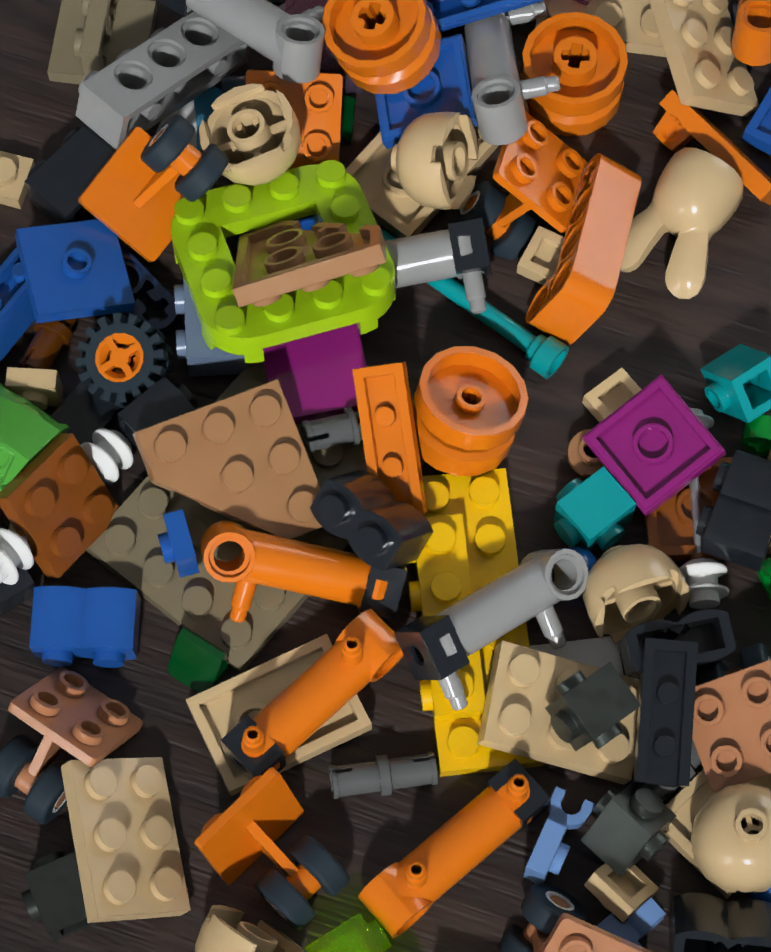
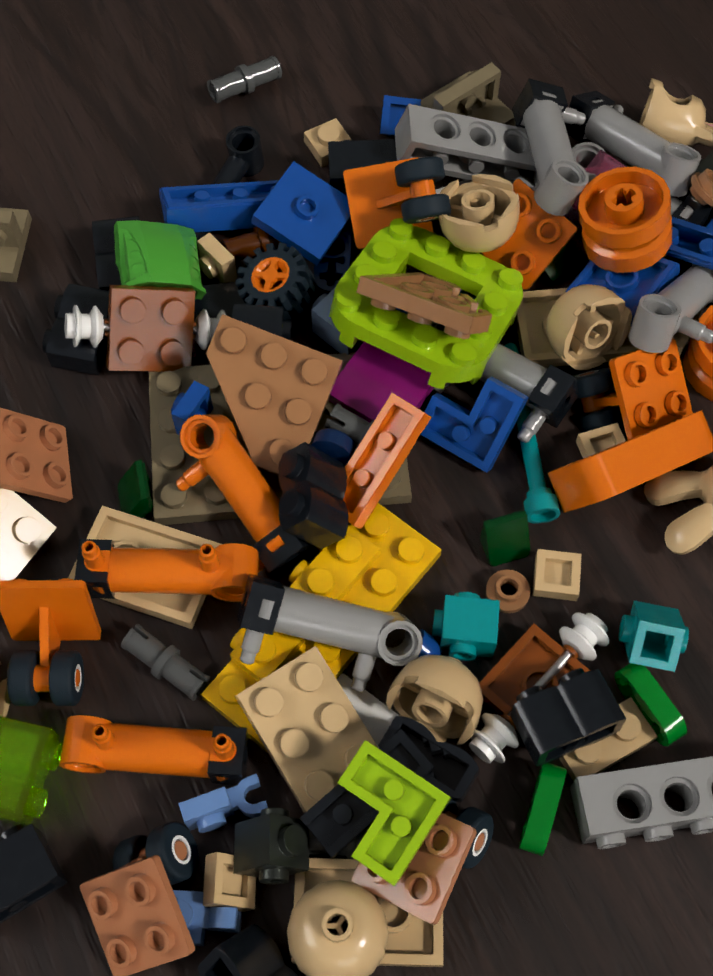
camera: 45 degrees right, 5 degrees down
blue brick [29,586,141,668] -> none
orange wheel [412,346,529,476] -> none
pearl dark grey brick [545,662,641,752] -> none
magenta tile [582,374,726,517] -> none
none -> dark blue tile [311,428,355,466]
none -> lime plate [337,740,451,886]
none -> blue plate [379,95,421,136]
none -> blue plate [420,377,529,473]
none -> dark green slope [480,510,530,567]

